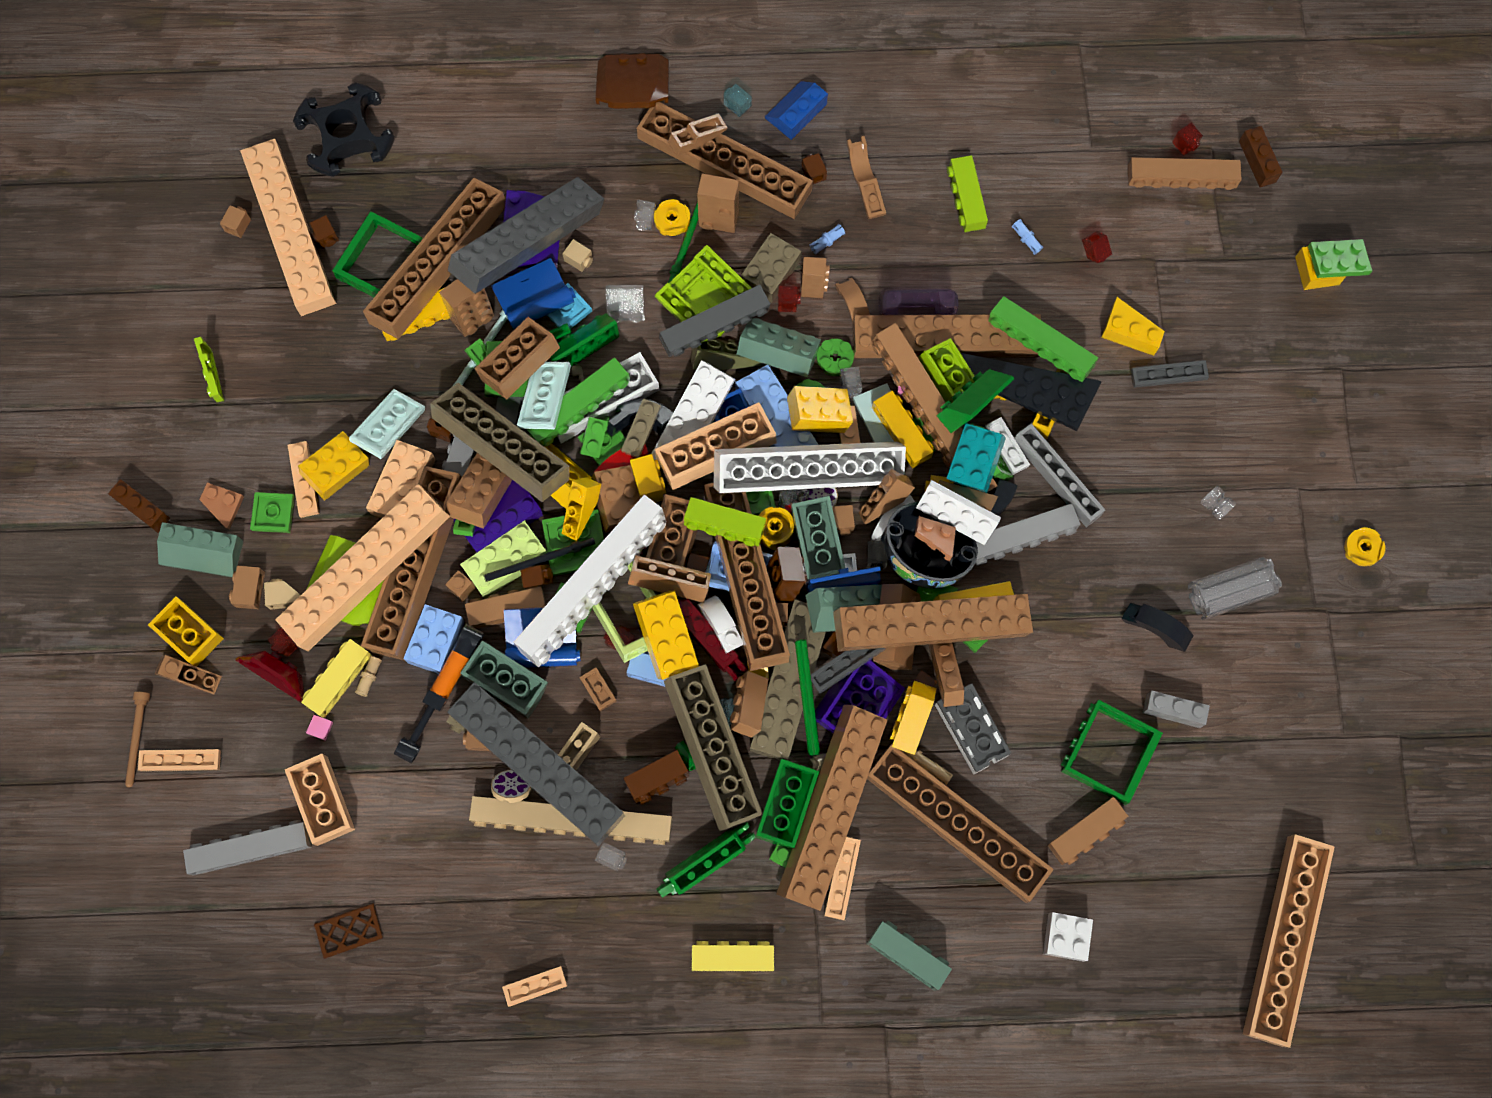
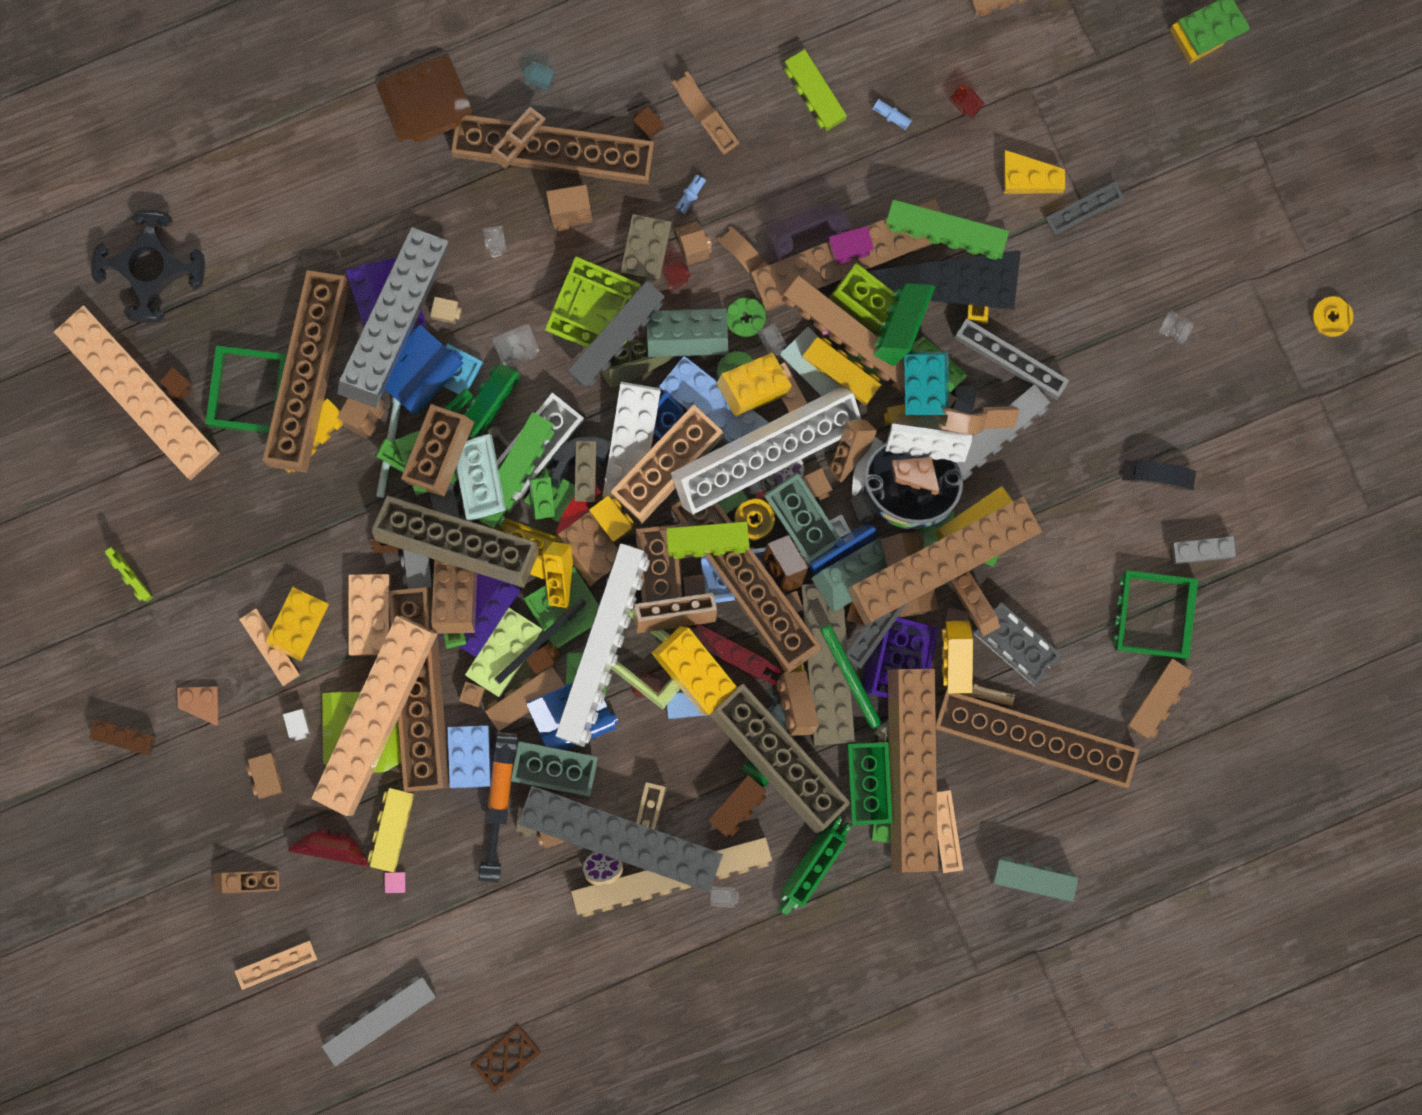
camera: 20 degrees left, 10 degrees up
medium nougat piece [125,692,150,787] -> none
yellow brick [148,596,224,667] -> none
sand green slope [157,523,244,577] -> none
medium nougat brick [220,206,251,238] -> none
bright green plate [250,492,295,533] -> none
tan slope [264,579,301,610] -> none
clear red brick [268,627,298,656] -> none
light nougat brick [285,754,355,846] -> none
light aqua tile [349,389,425,459] -> none
tan pin [355,656,382,697] -> none
light nougat plate [502,966,568,1007] -> none
medium nougat plate [579,668,617,711] -> none
yellow plate [654,199,690,236] -> none
green bar [668,201,699,283] -> none
light yellow brick [692,941,774,971] -> none
white arch [697,596,743,653] -> none
blue slope [765,81,828,140] -> none
white plate [984,417,1030,475] -> none
white brick [1043,912,1093,962] -> none
clear brick [1188,557,1282,620] -> none
light nougat brick [1243,834,1335,1048] -> none
none -> white brick [283,709,311,741]
none -> magenta brick [828,226,874,264]
none -> medium nougat piece [939,406,1019,434]

